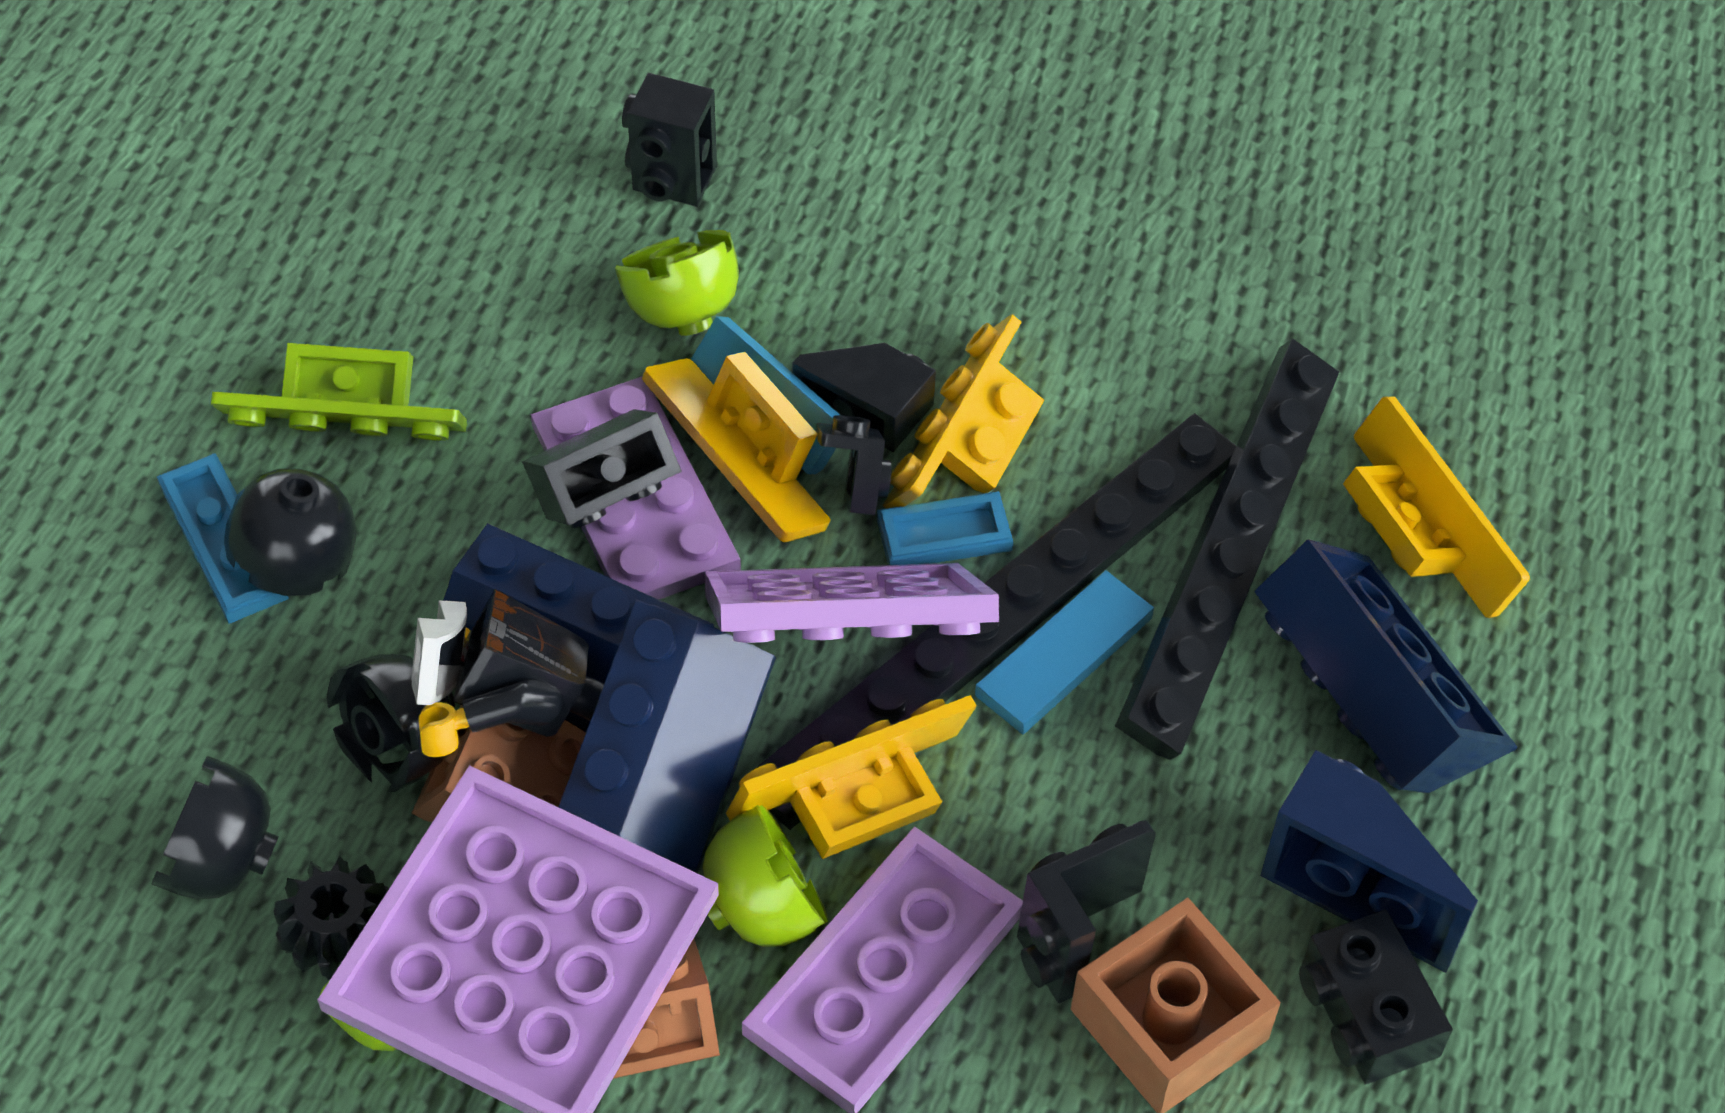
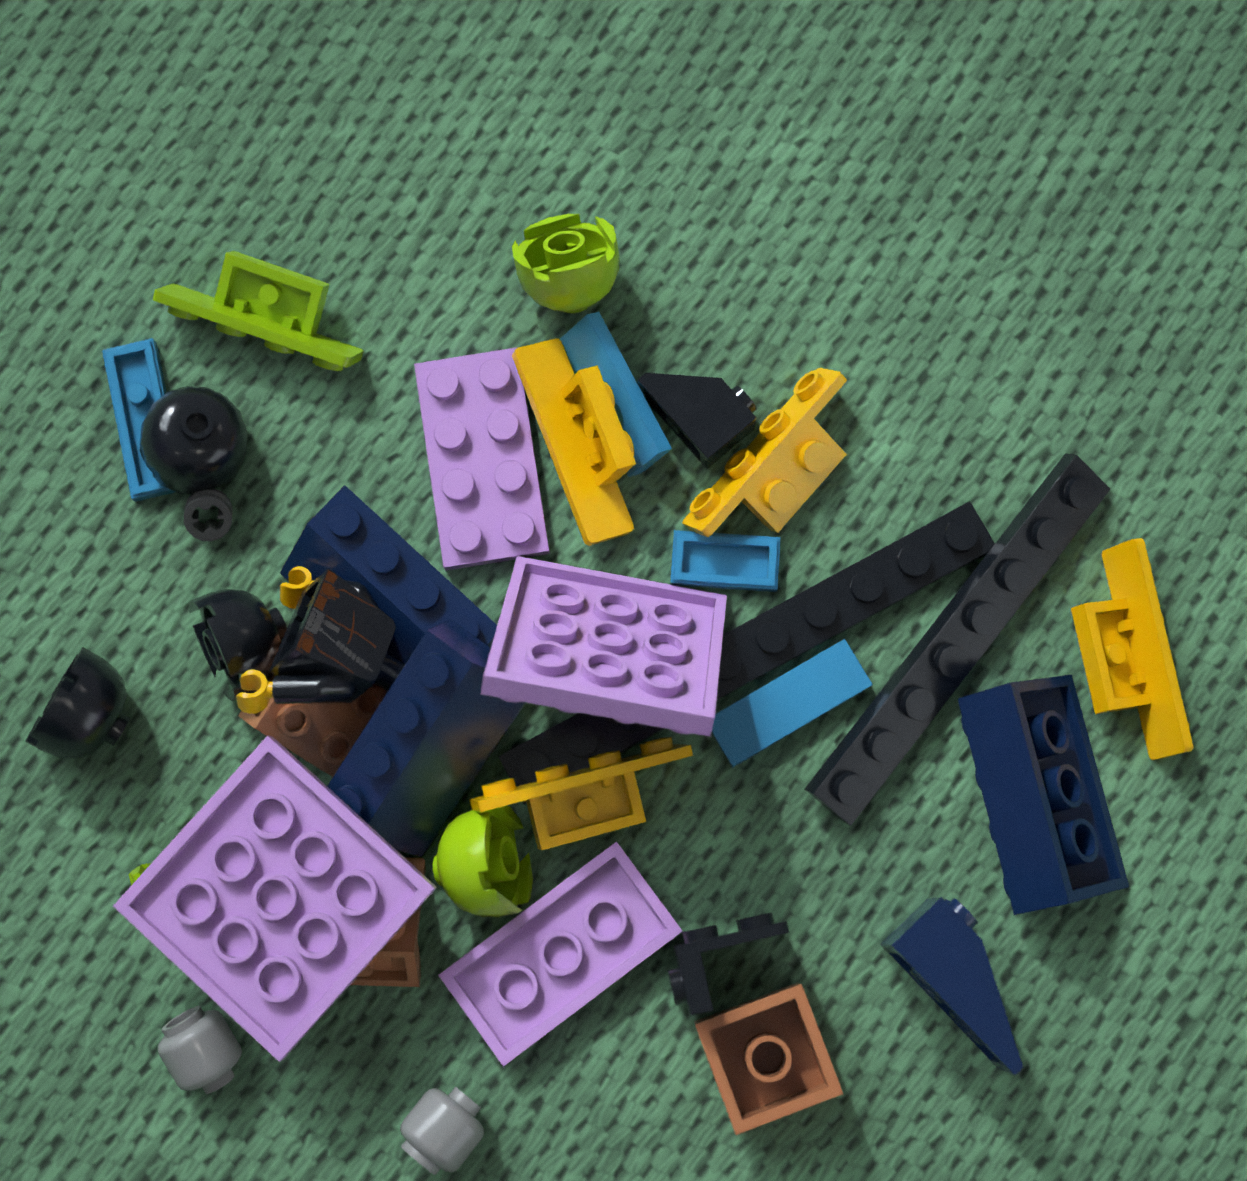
camera: 25 degrees right, 25 degrees up
black gear [274,856,389,980] -> none
white slope [411,600,467,705] -> none
black brick [522,409,682,528] -> none
black brick [622,73,717,207] -> none
black bracket [816,415,891,515] -> none
black brick [1299,909,1453,1085] -> none
none -> dark grey bush [184,488,233,541]

